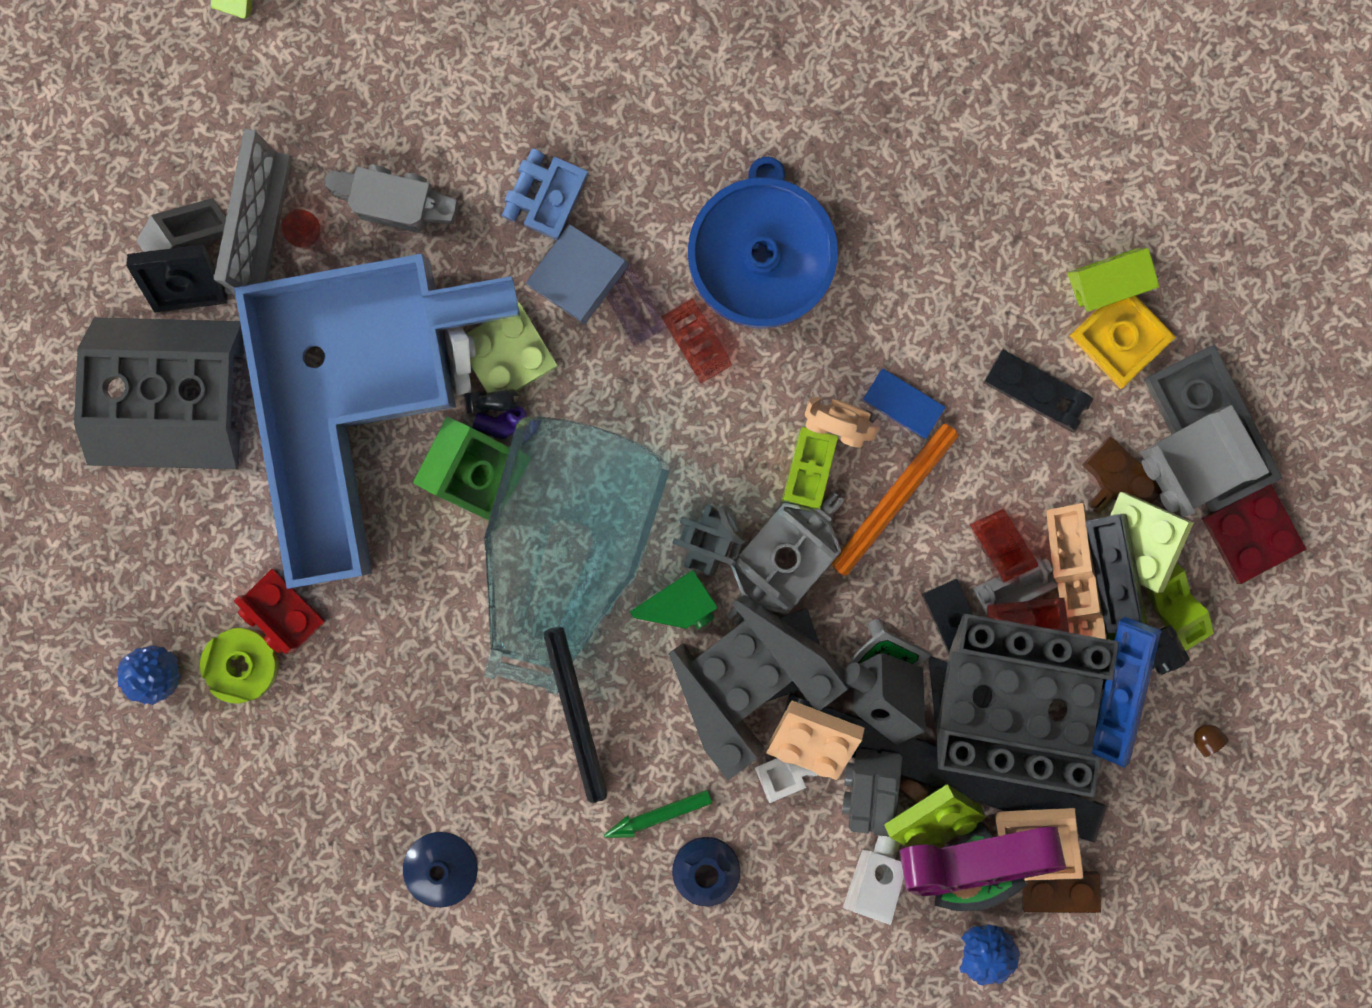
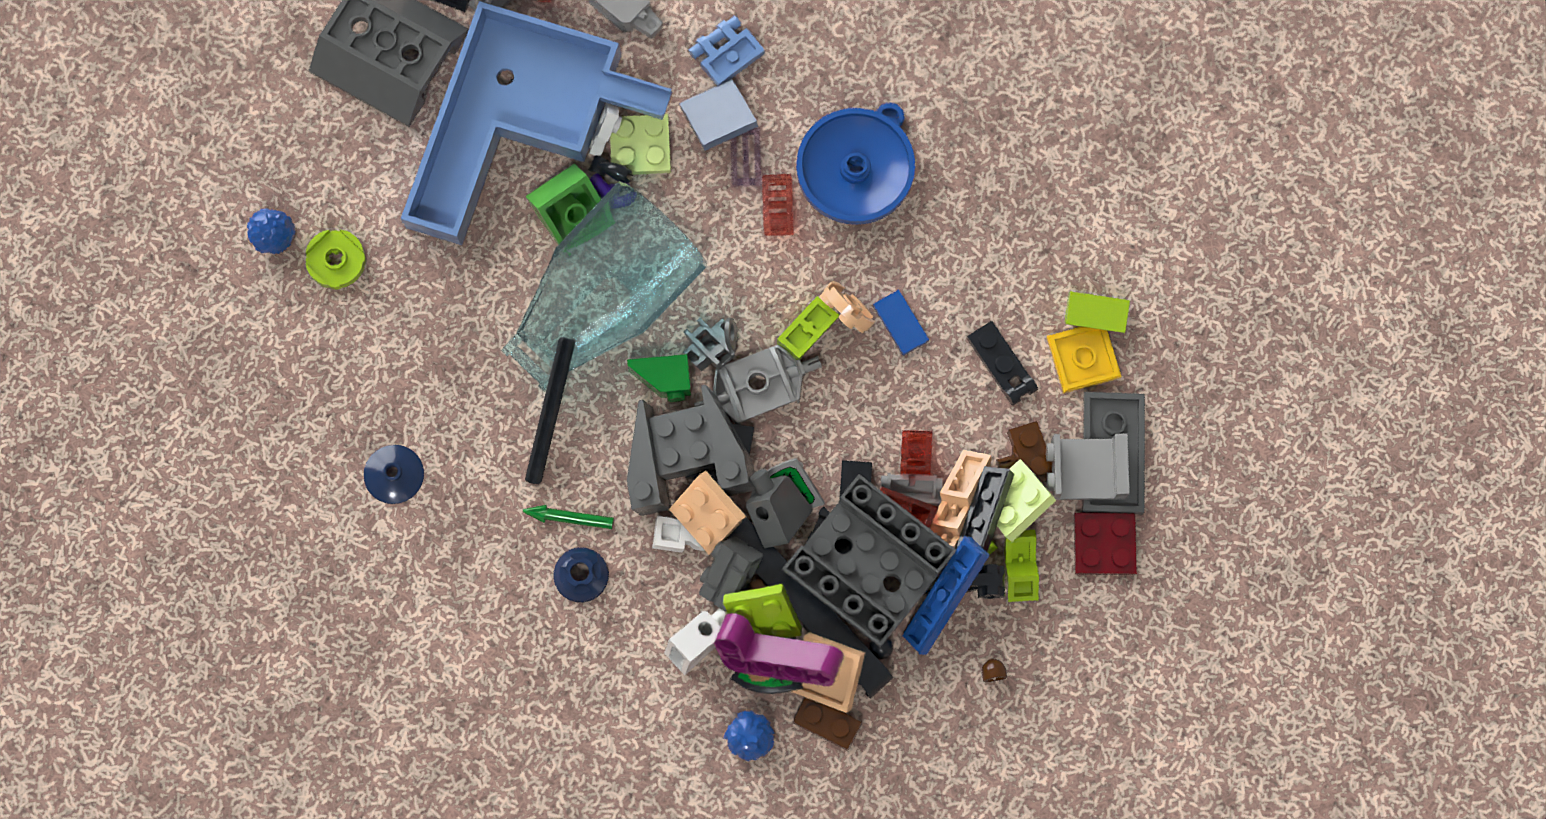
camera: 25 degrees right, 10 degrees down
red bracket [234,569,326,654] -> none
orange axle [831,423,959,576] -> none

